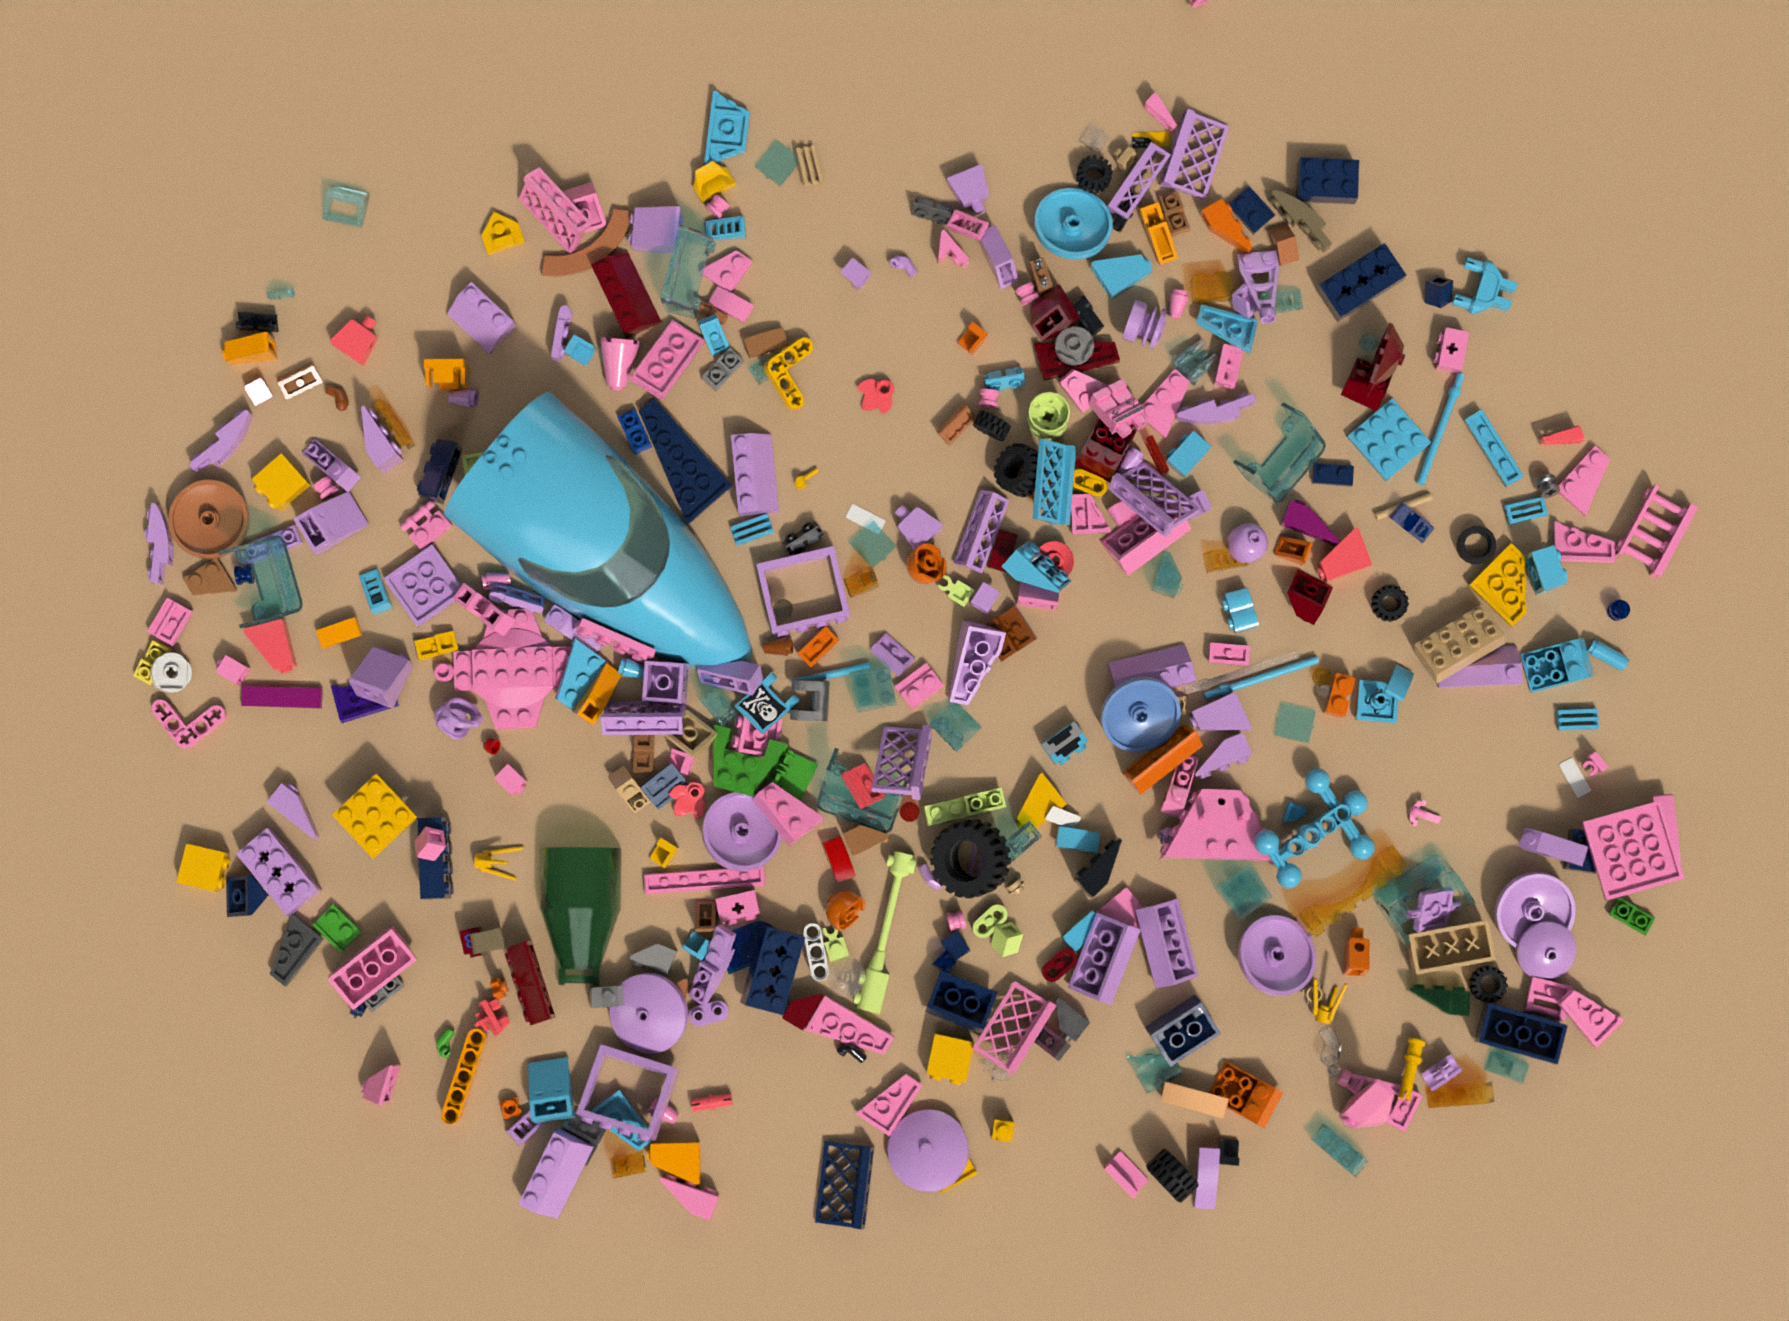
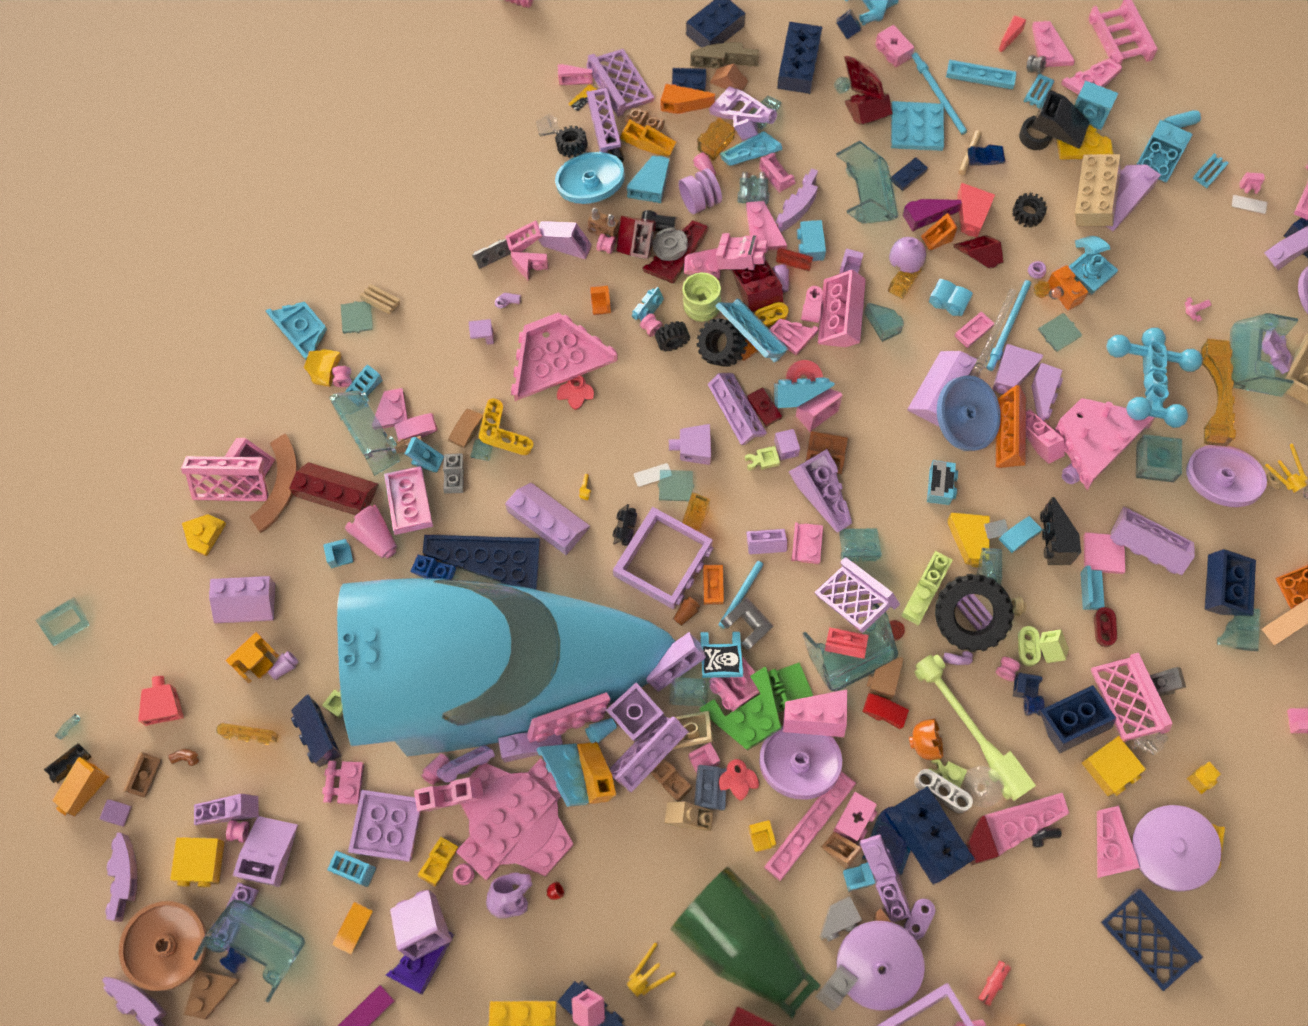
camera: 50 degrees left, 15 degrees down
coral slope [243,619,297,674] -> none
lavender slope [361,405,404,473] -> none
bright pink brick [494,764,528,796] -> none
lavender hinge [551,305,572,363] -> none
lavender slope [628,206,683,255] -> none
medium azure tile [730,514,774,546] -> none
clear smoke tile [773,599,793,620] -> none
clear light blue slope [850,666,897,713] -> none
orange cylinder [906,543,947,584] -> none
nougat plate [936,403,976,446] -> none
lavender torso [947,164,989,215] -> none
flat silver slope [1055,997,1090,1042] -> none
lavender slope [1068,912,1141,1005] -> none
lavender fence [1109,461,1200,537] -> none
tan tile [1113,146,1138,174] -> none
dark azure tile [1282,802,1308,822] -> none
orange torso [1343,928,1370,976] -> none
clear blue wheel [1607,600,1630,621] -> none
none -> bright pink piece [511,313,618,401]
none -> lavender plate [1028,261,1046,279]
none -> black slope [1032,89,1090,149]

